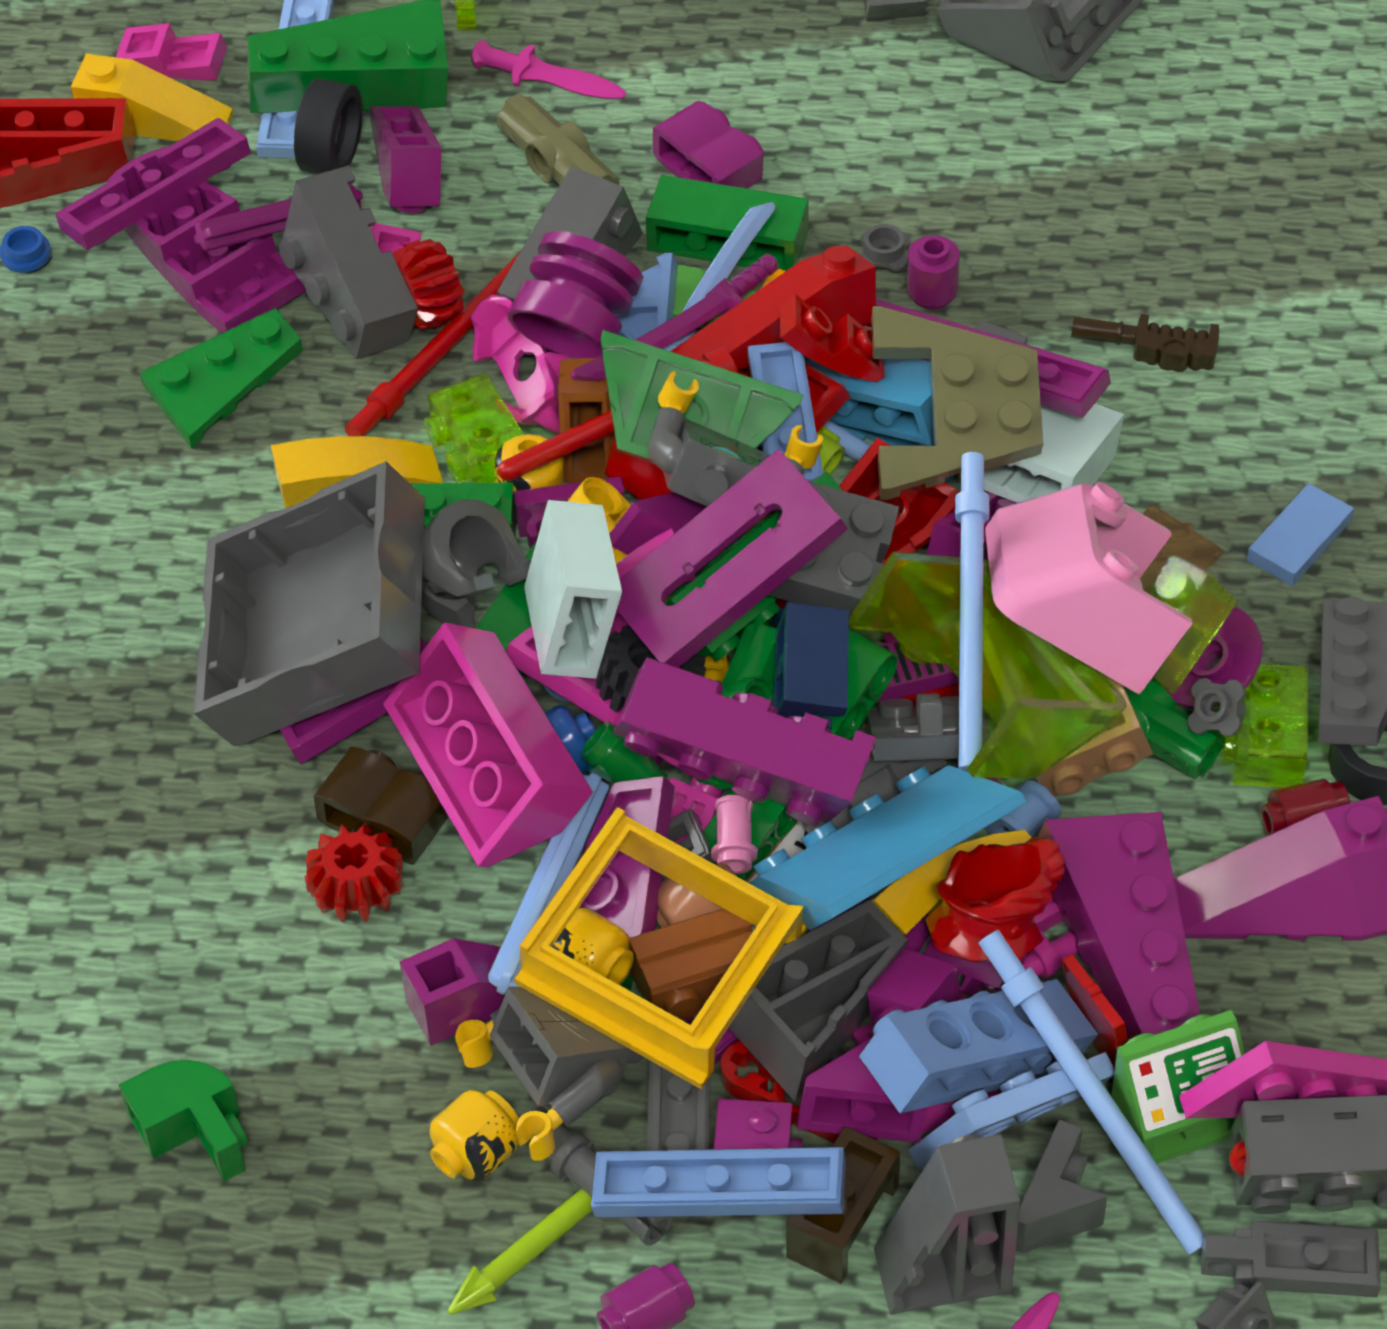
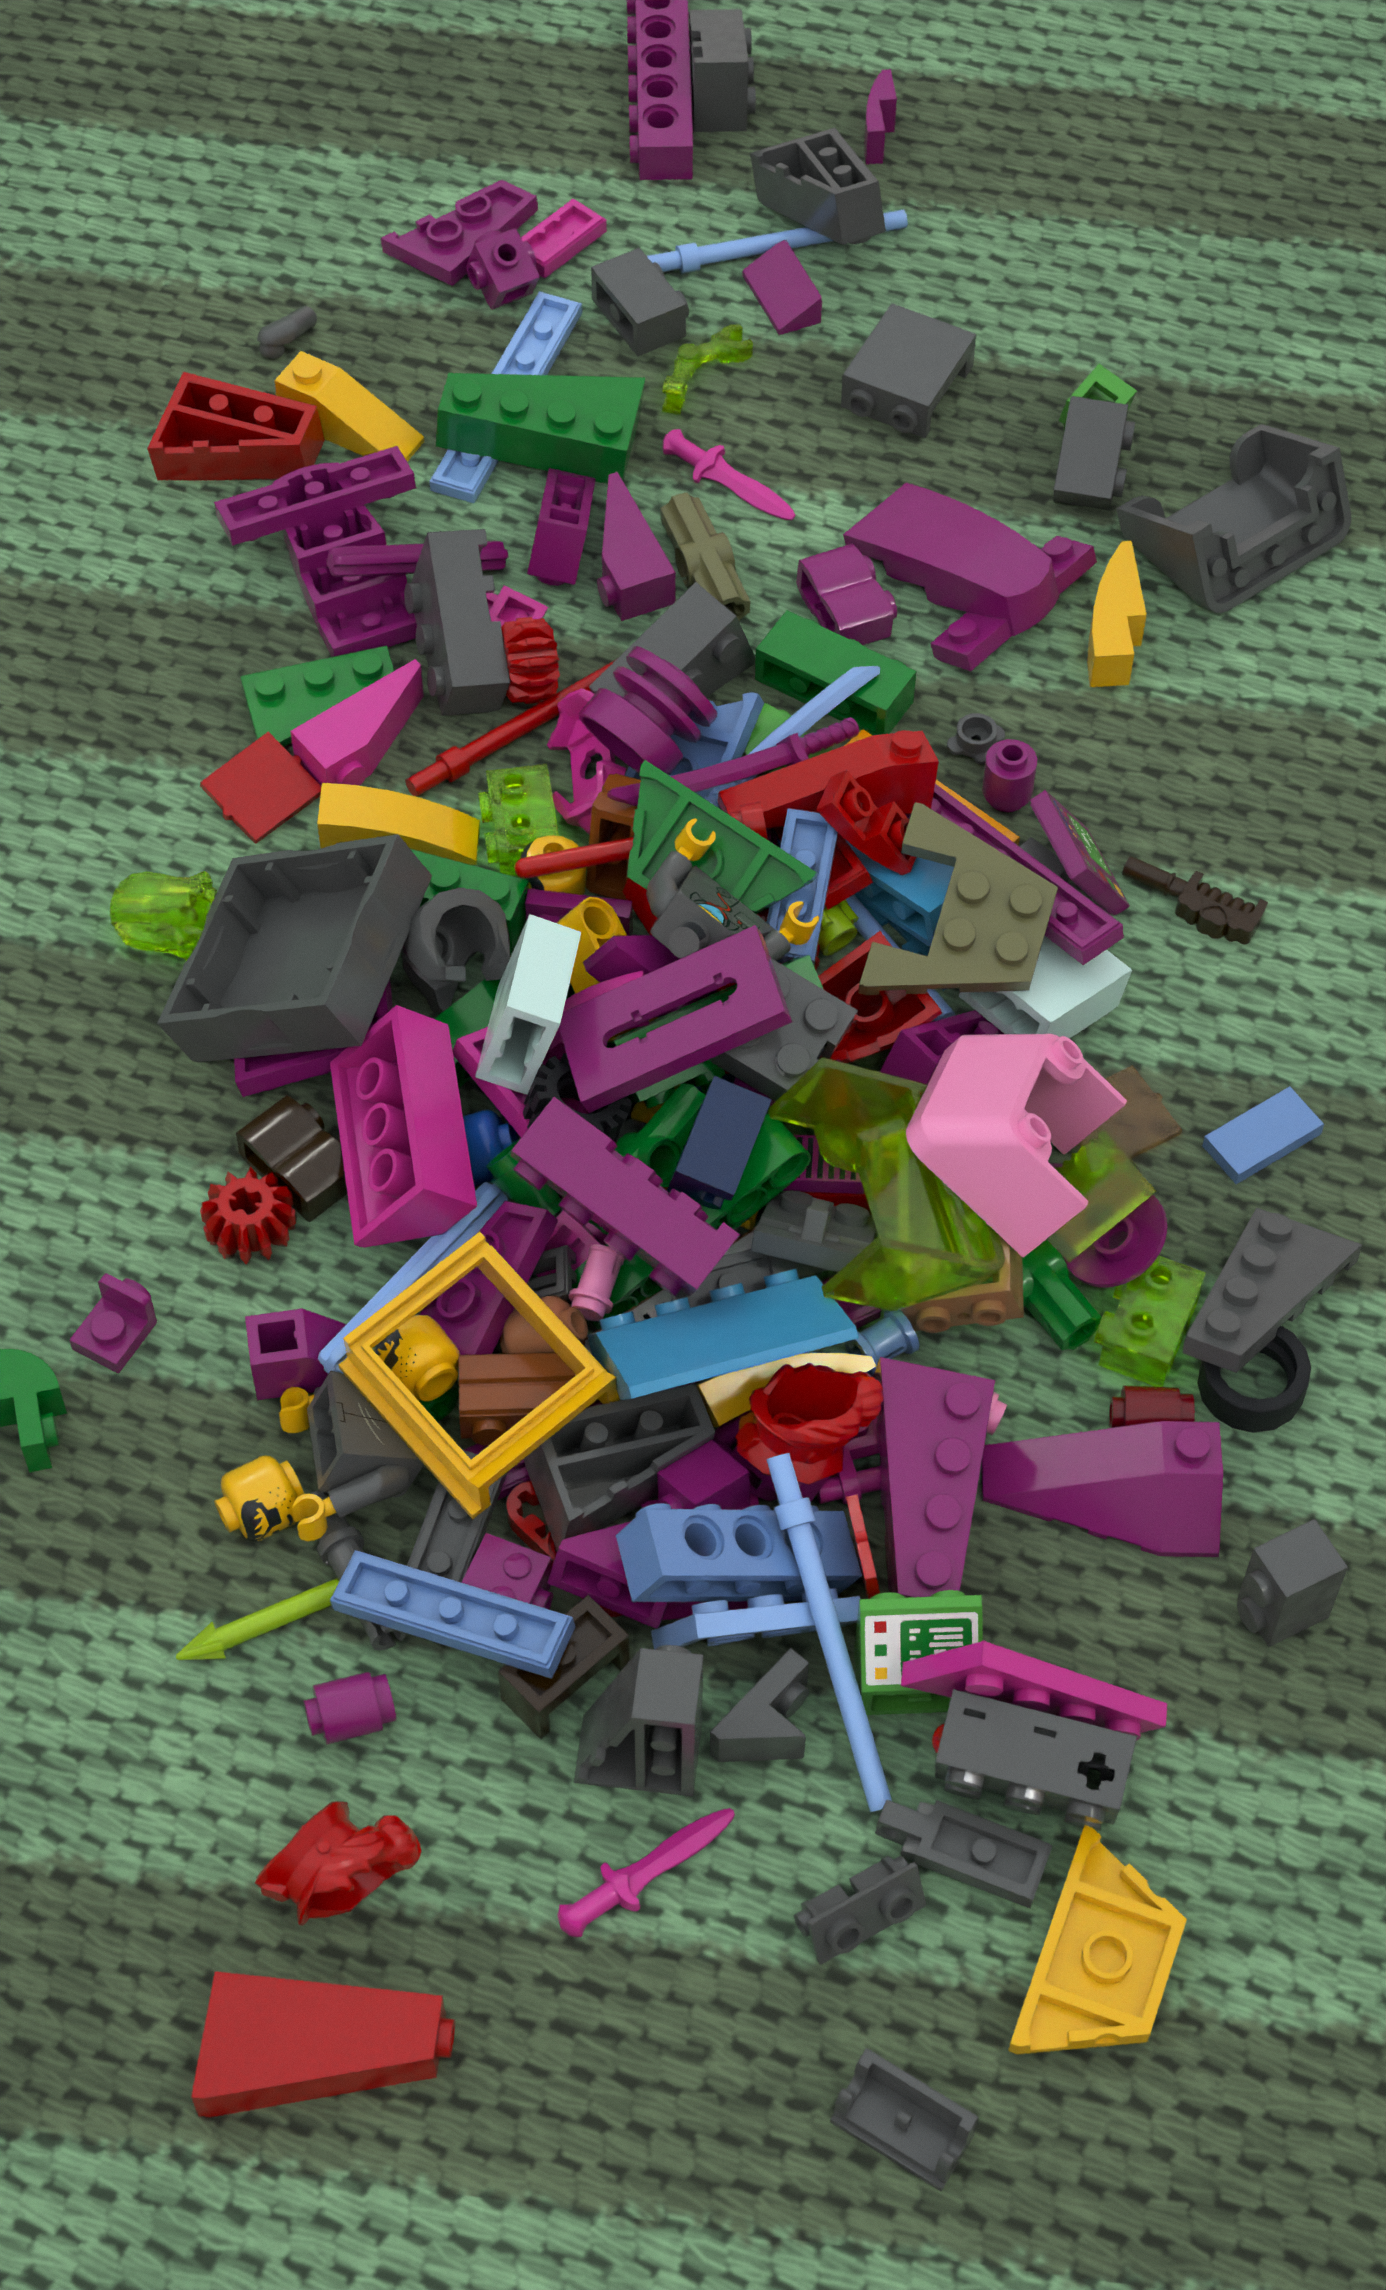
camera: 15 degrees right, 5 degrees up
blue plate [0,226,51,273] -> none
dark pink slope [116,23,227,81] -> none
black tyre [294,78,363,174] -> none
light blue bar [955,452,989,774] -> none
dark grey plate [1187,678,1246,737] -> none
none -> magenta bracket [69,1273,157,1374]
none -> clear neon green piece [110,871,217,961]
none -> red piece [200,731,322,844]
none -> dark grey arm [257,306,317,359]
none -> dark pink slope [290,659,424,786]
none -> magenta slope [597,472,676,621]
none -> magenta slope [843,482,1097,671]
none -> magenta tile [1030,790,1130,915]
none -> yellow slope [1087,541,1147,687]

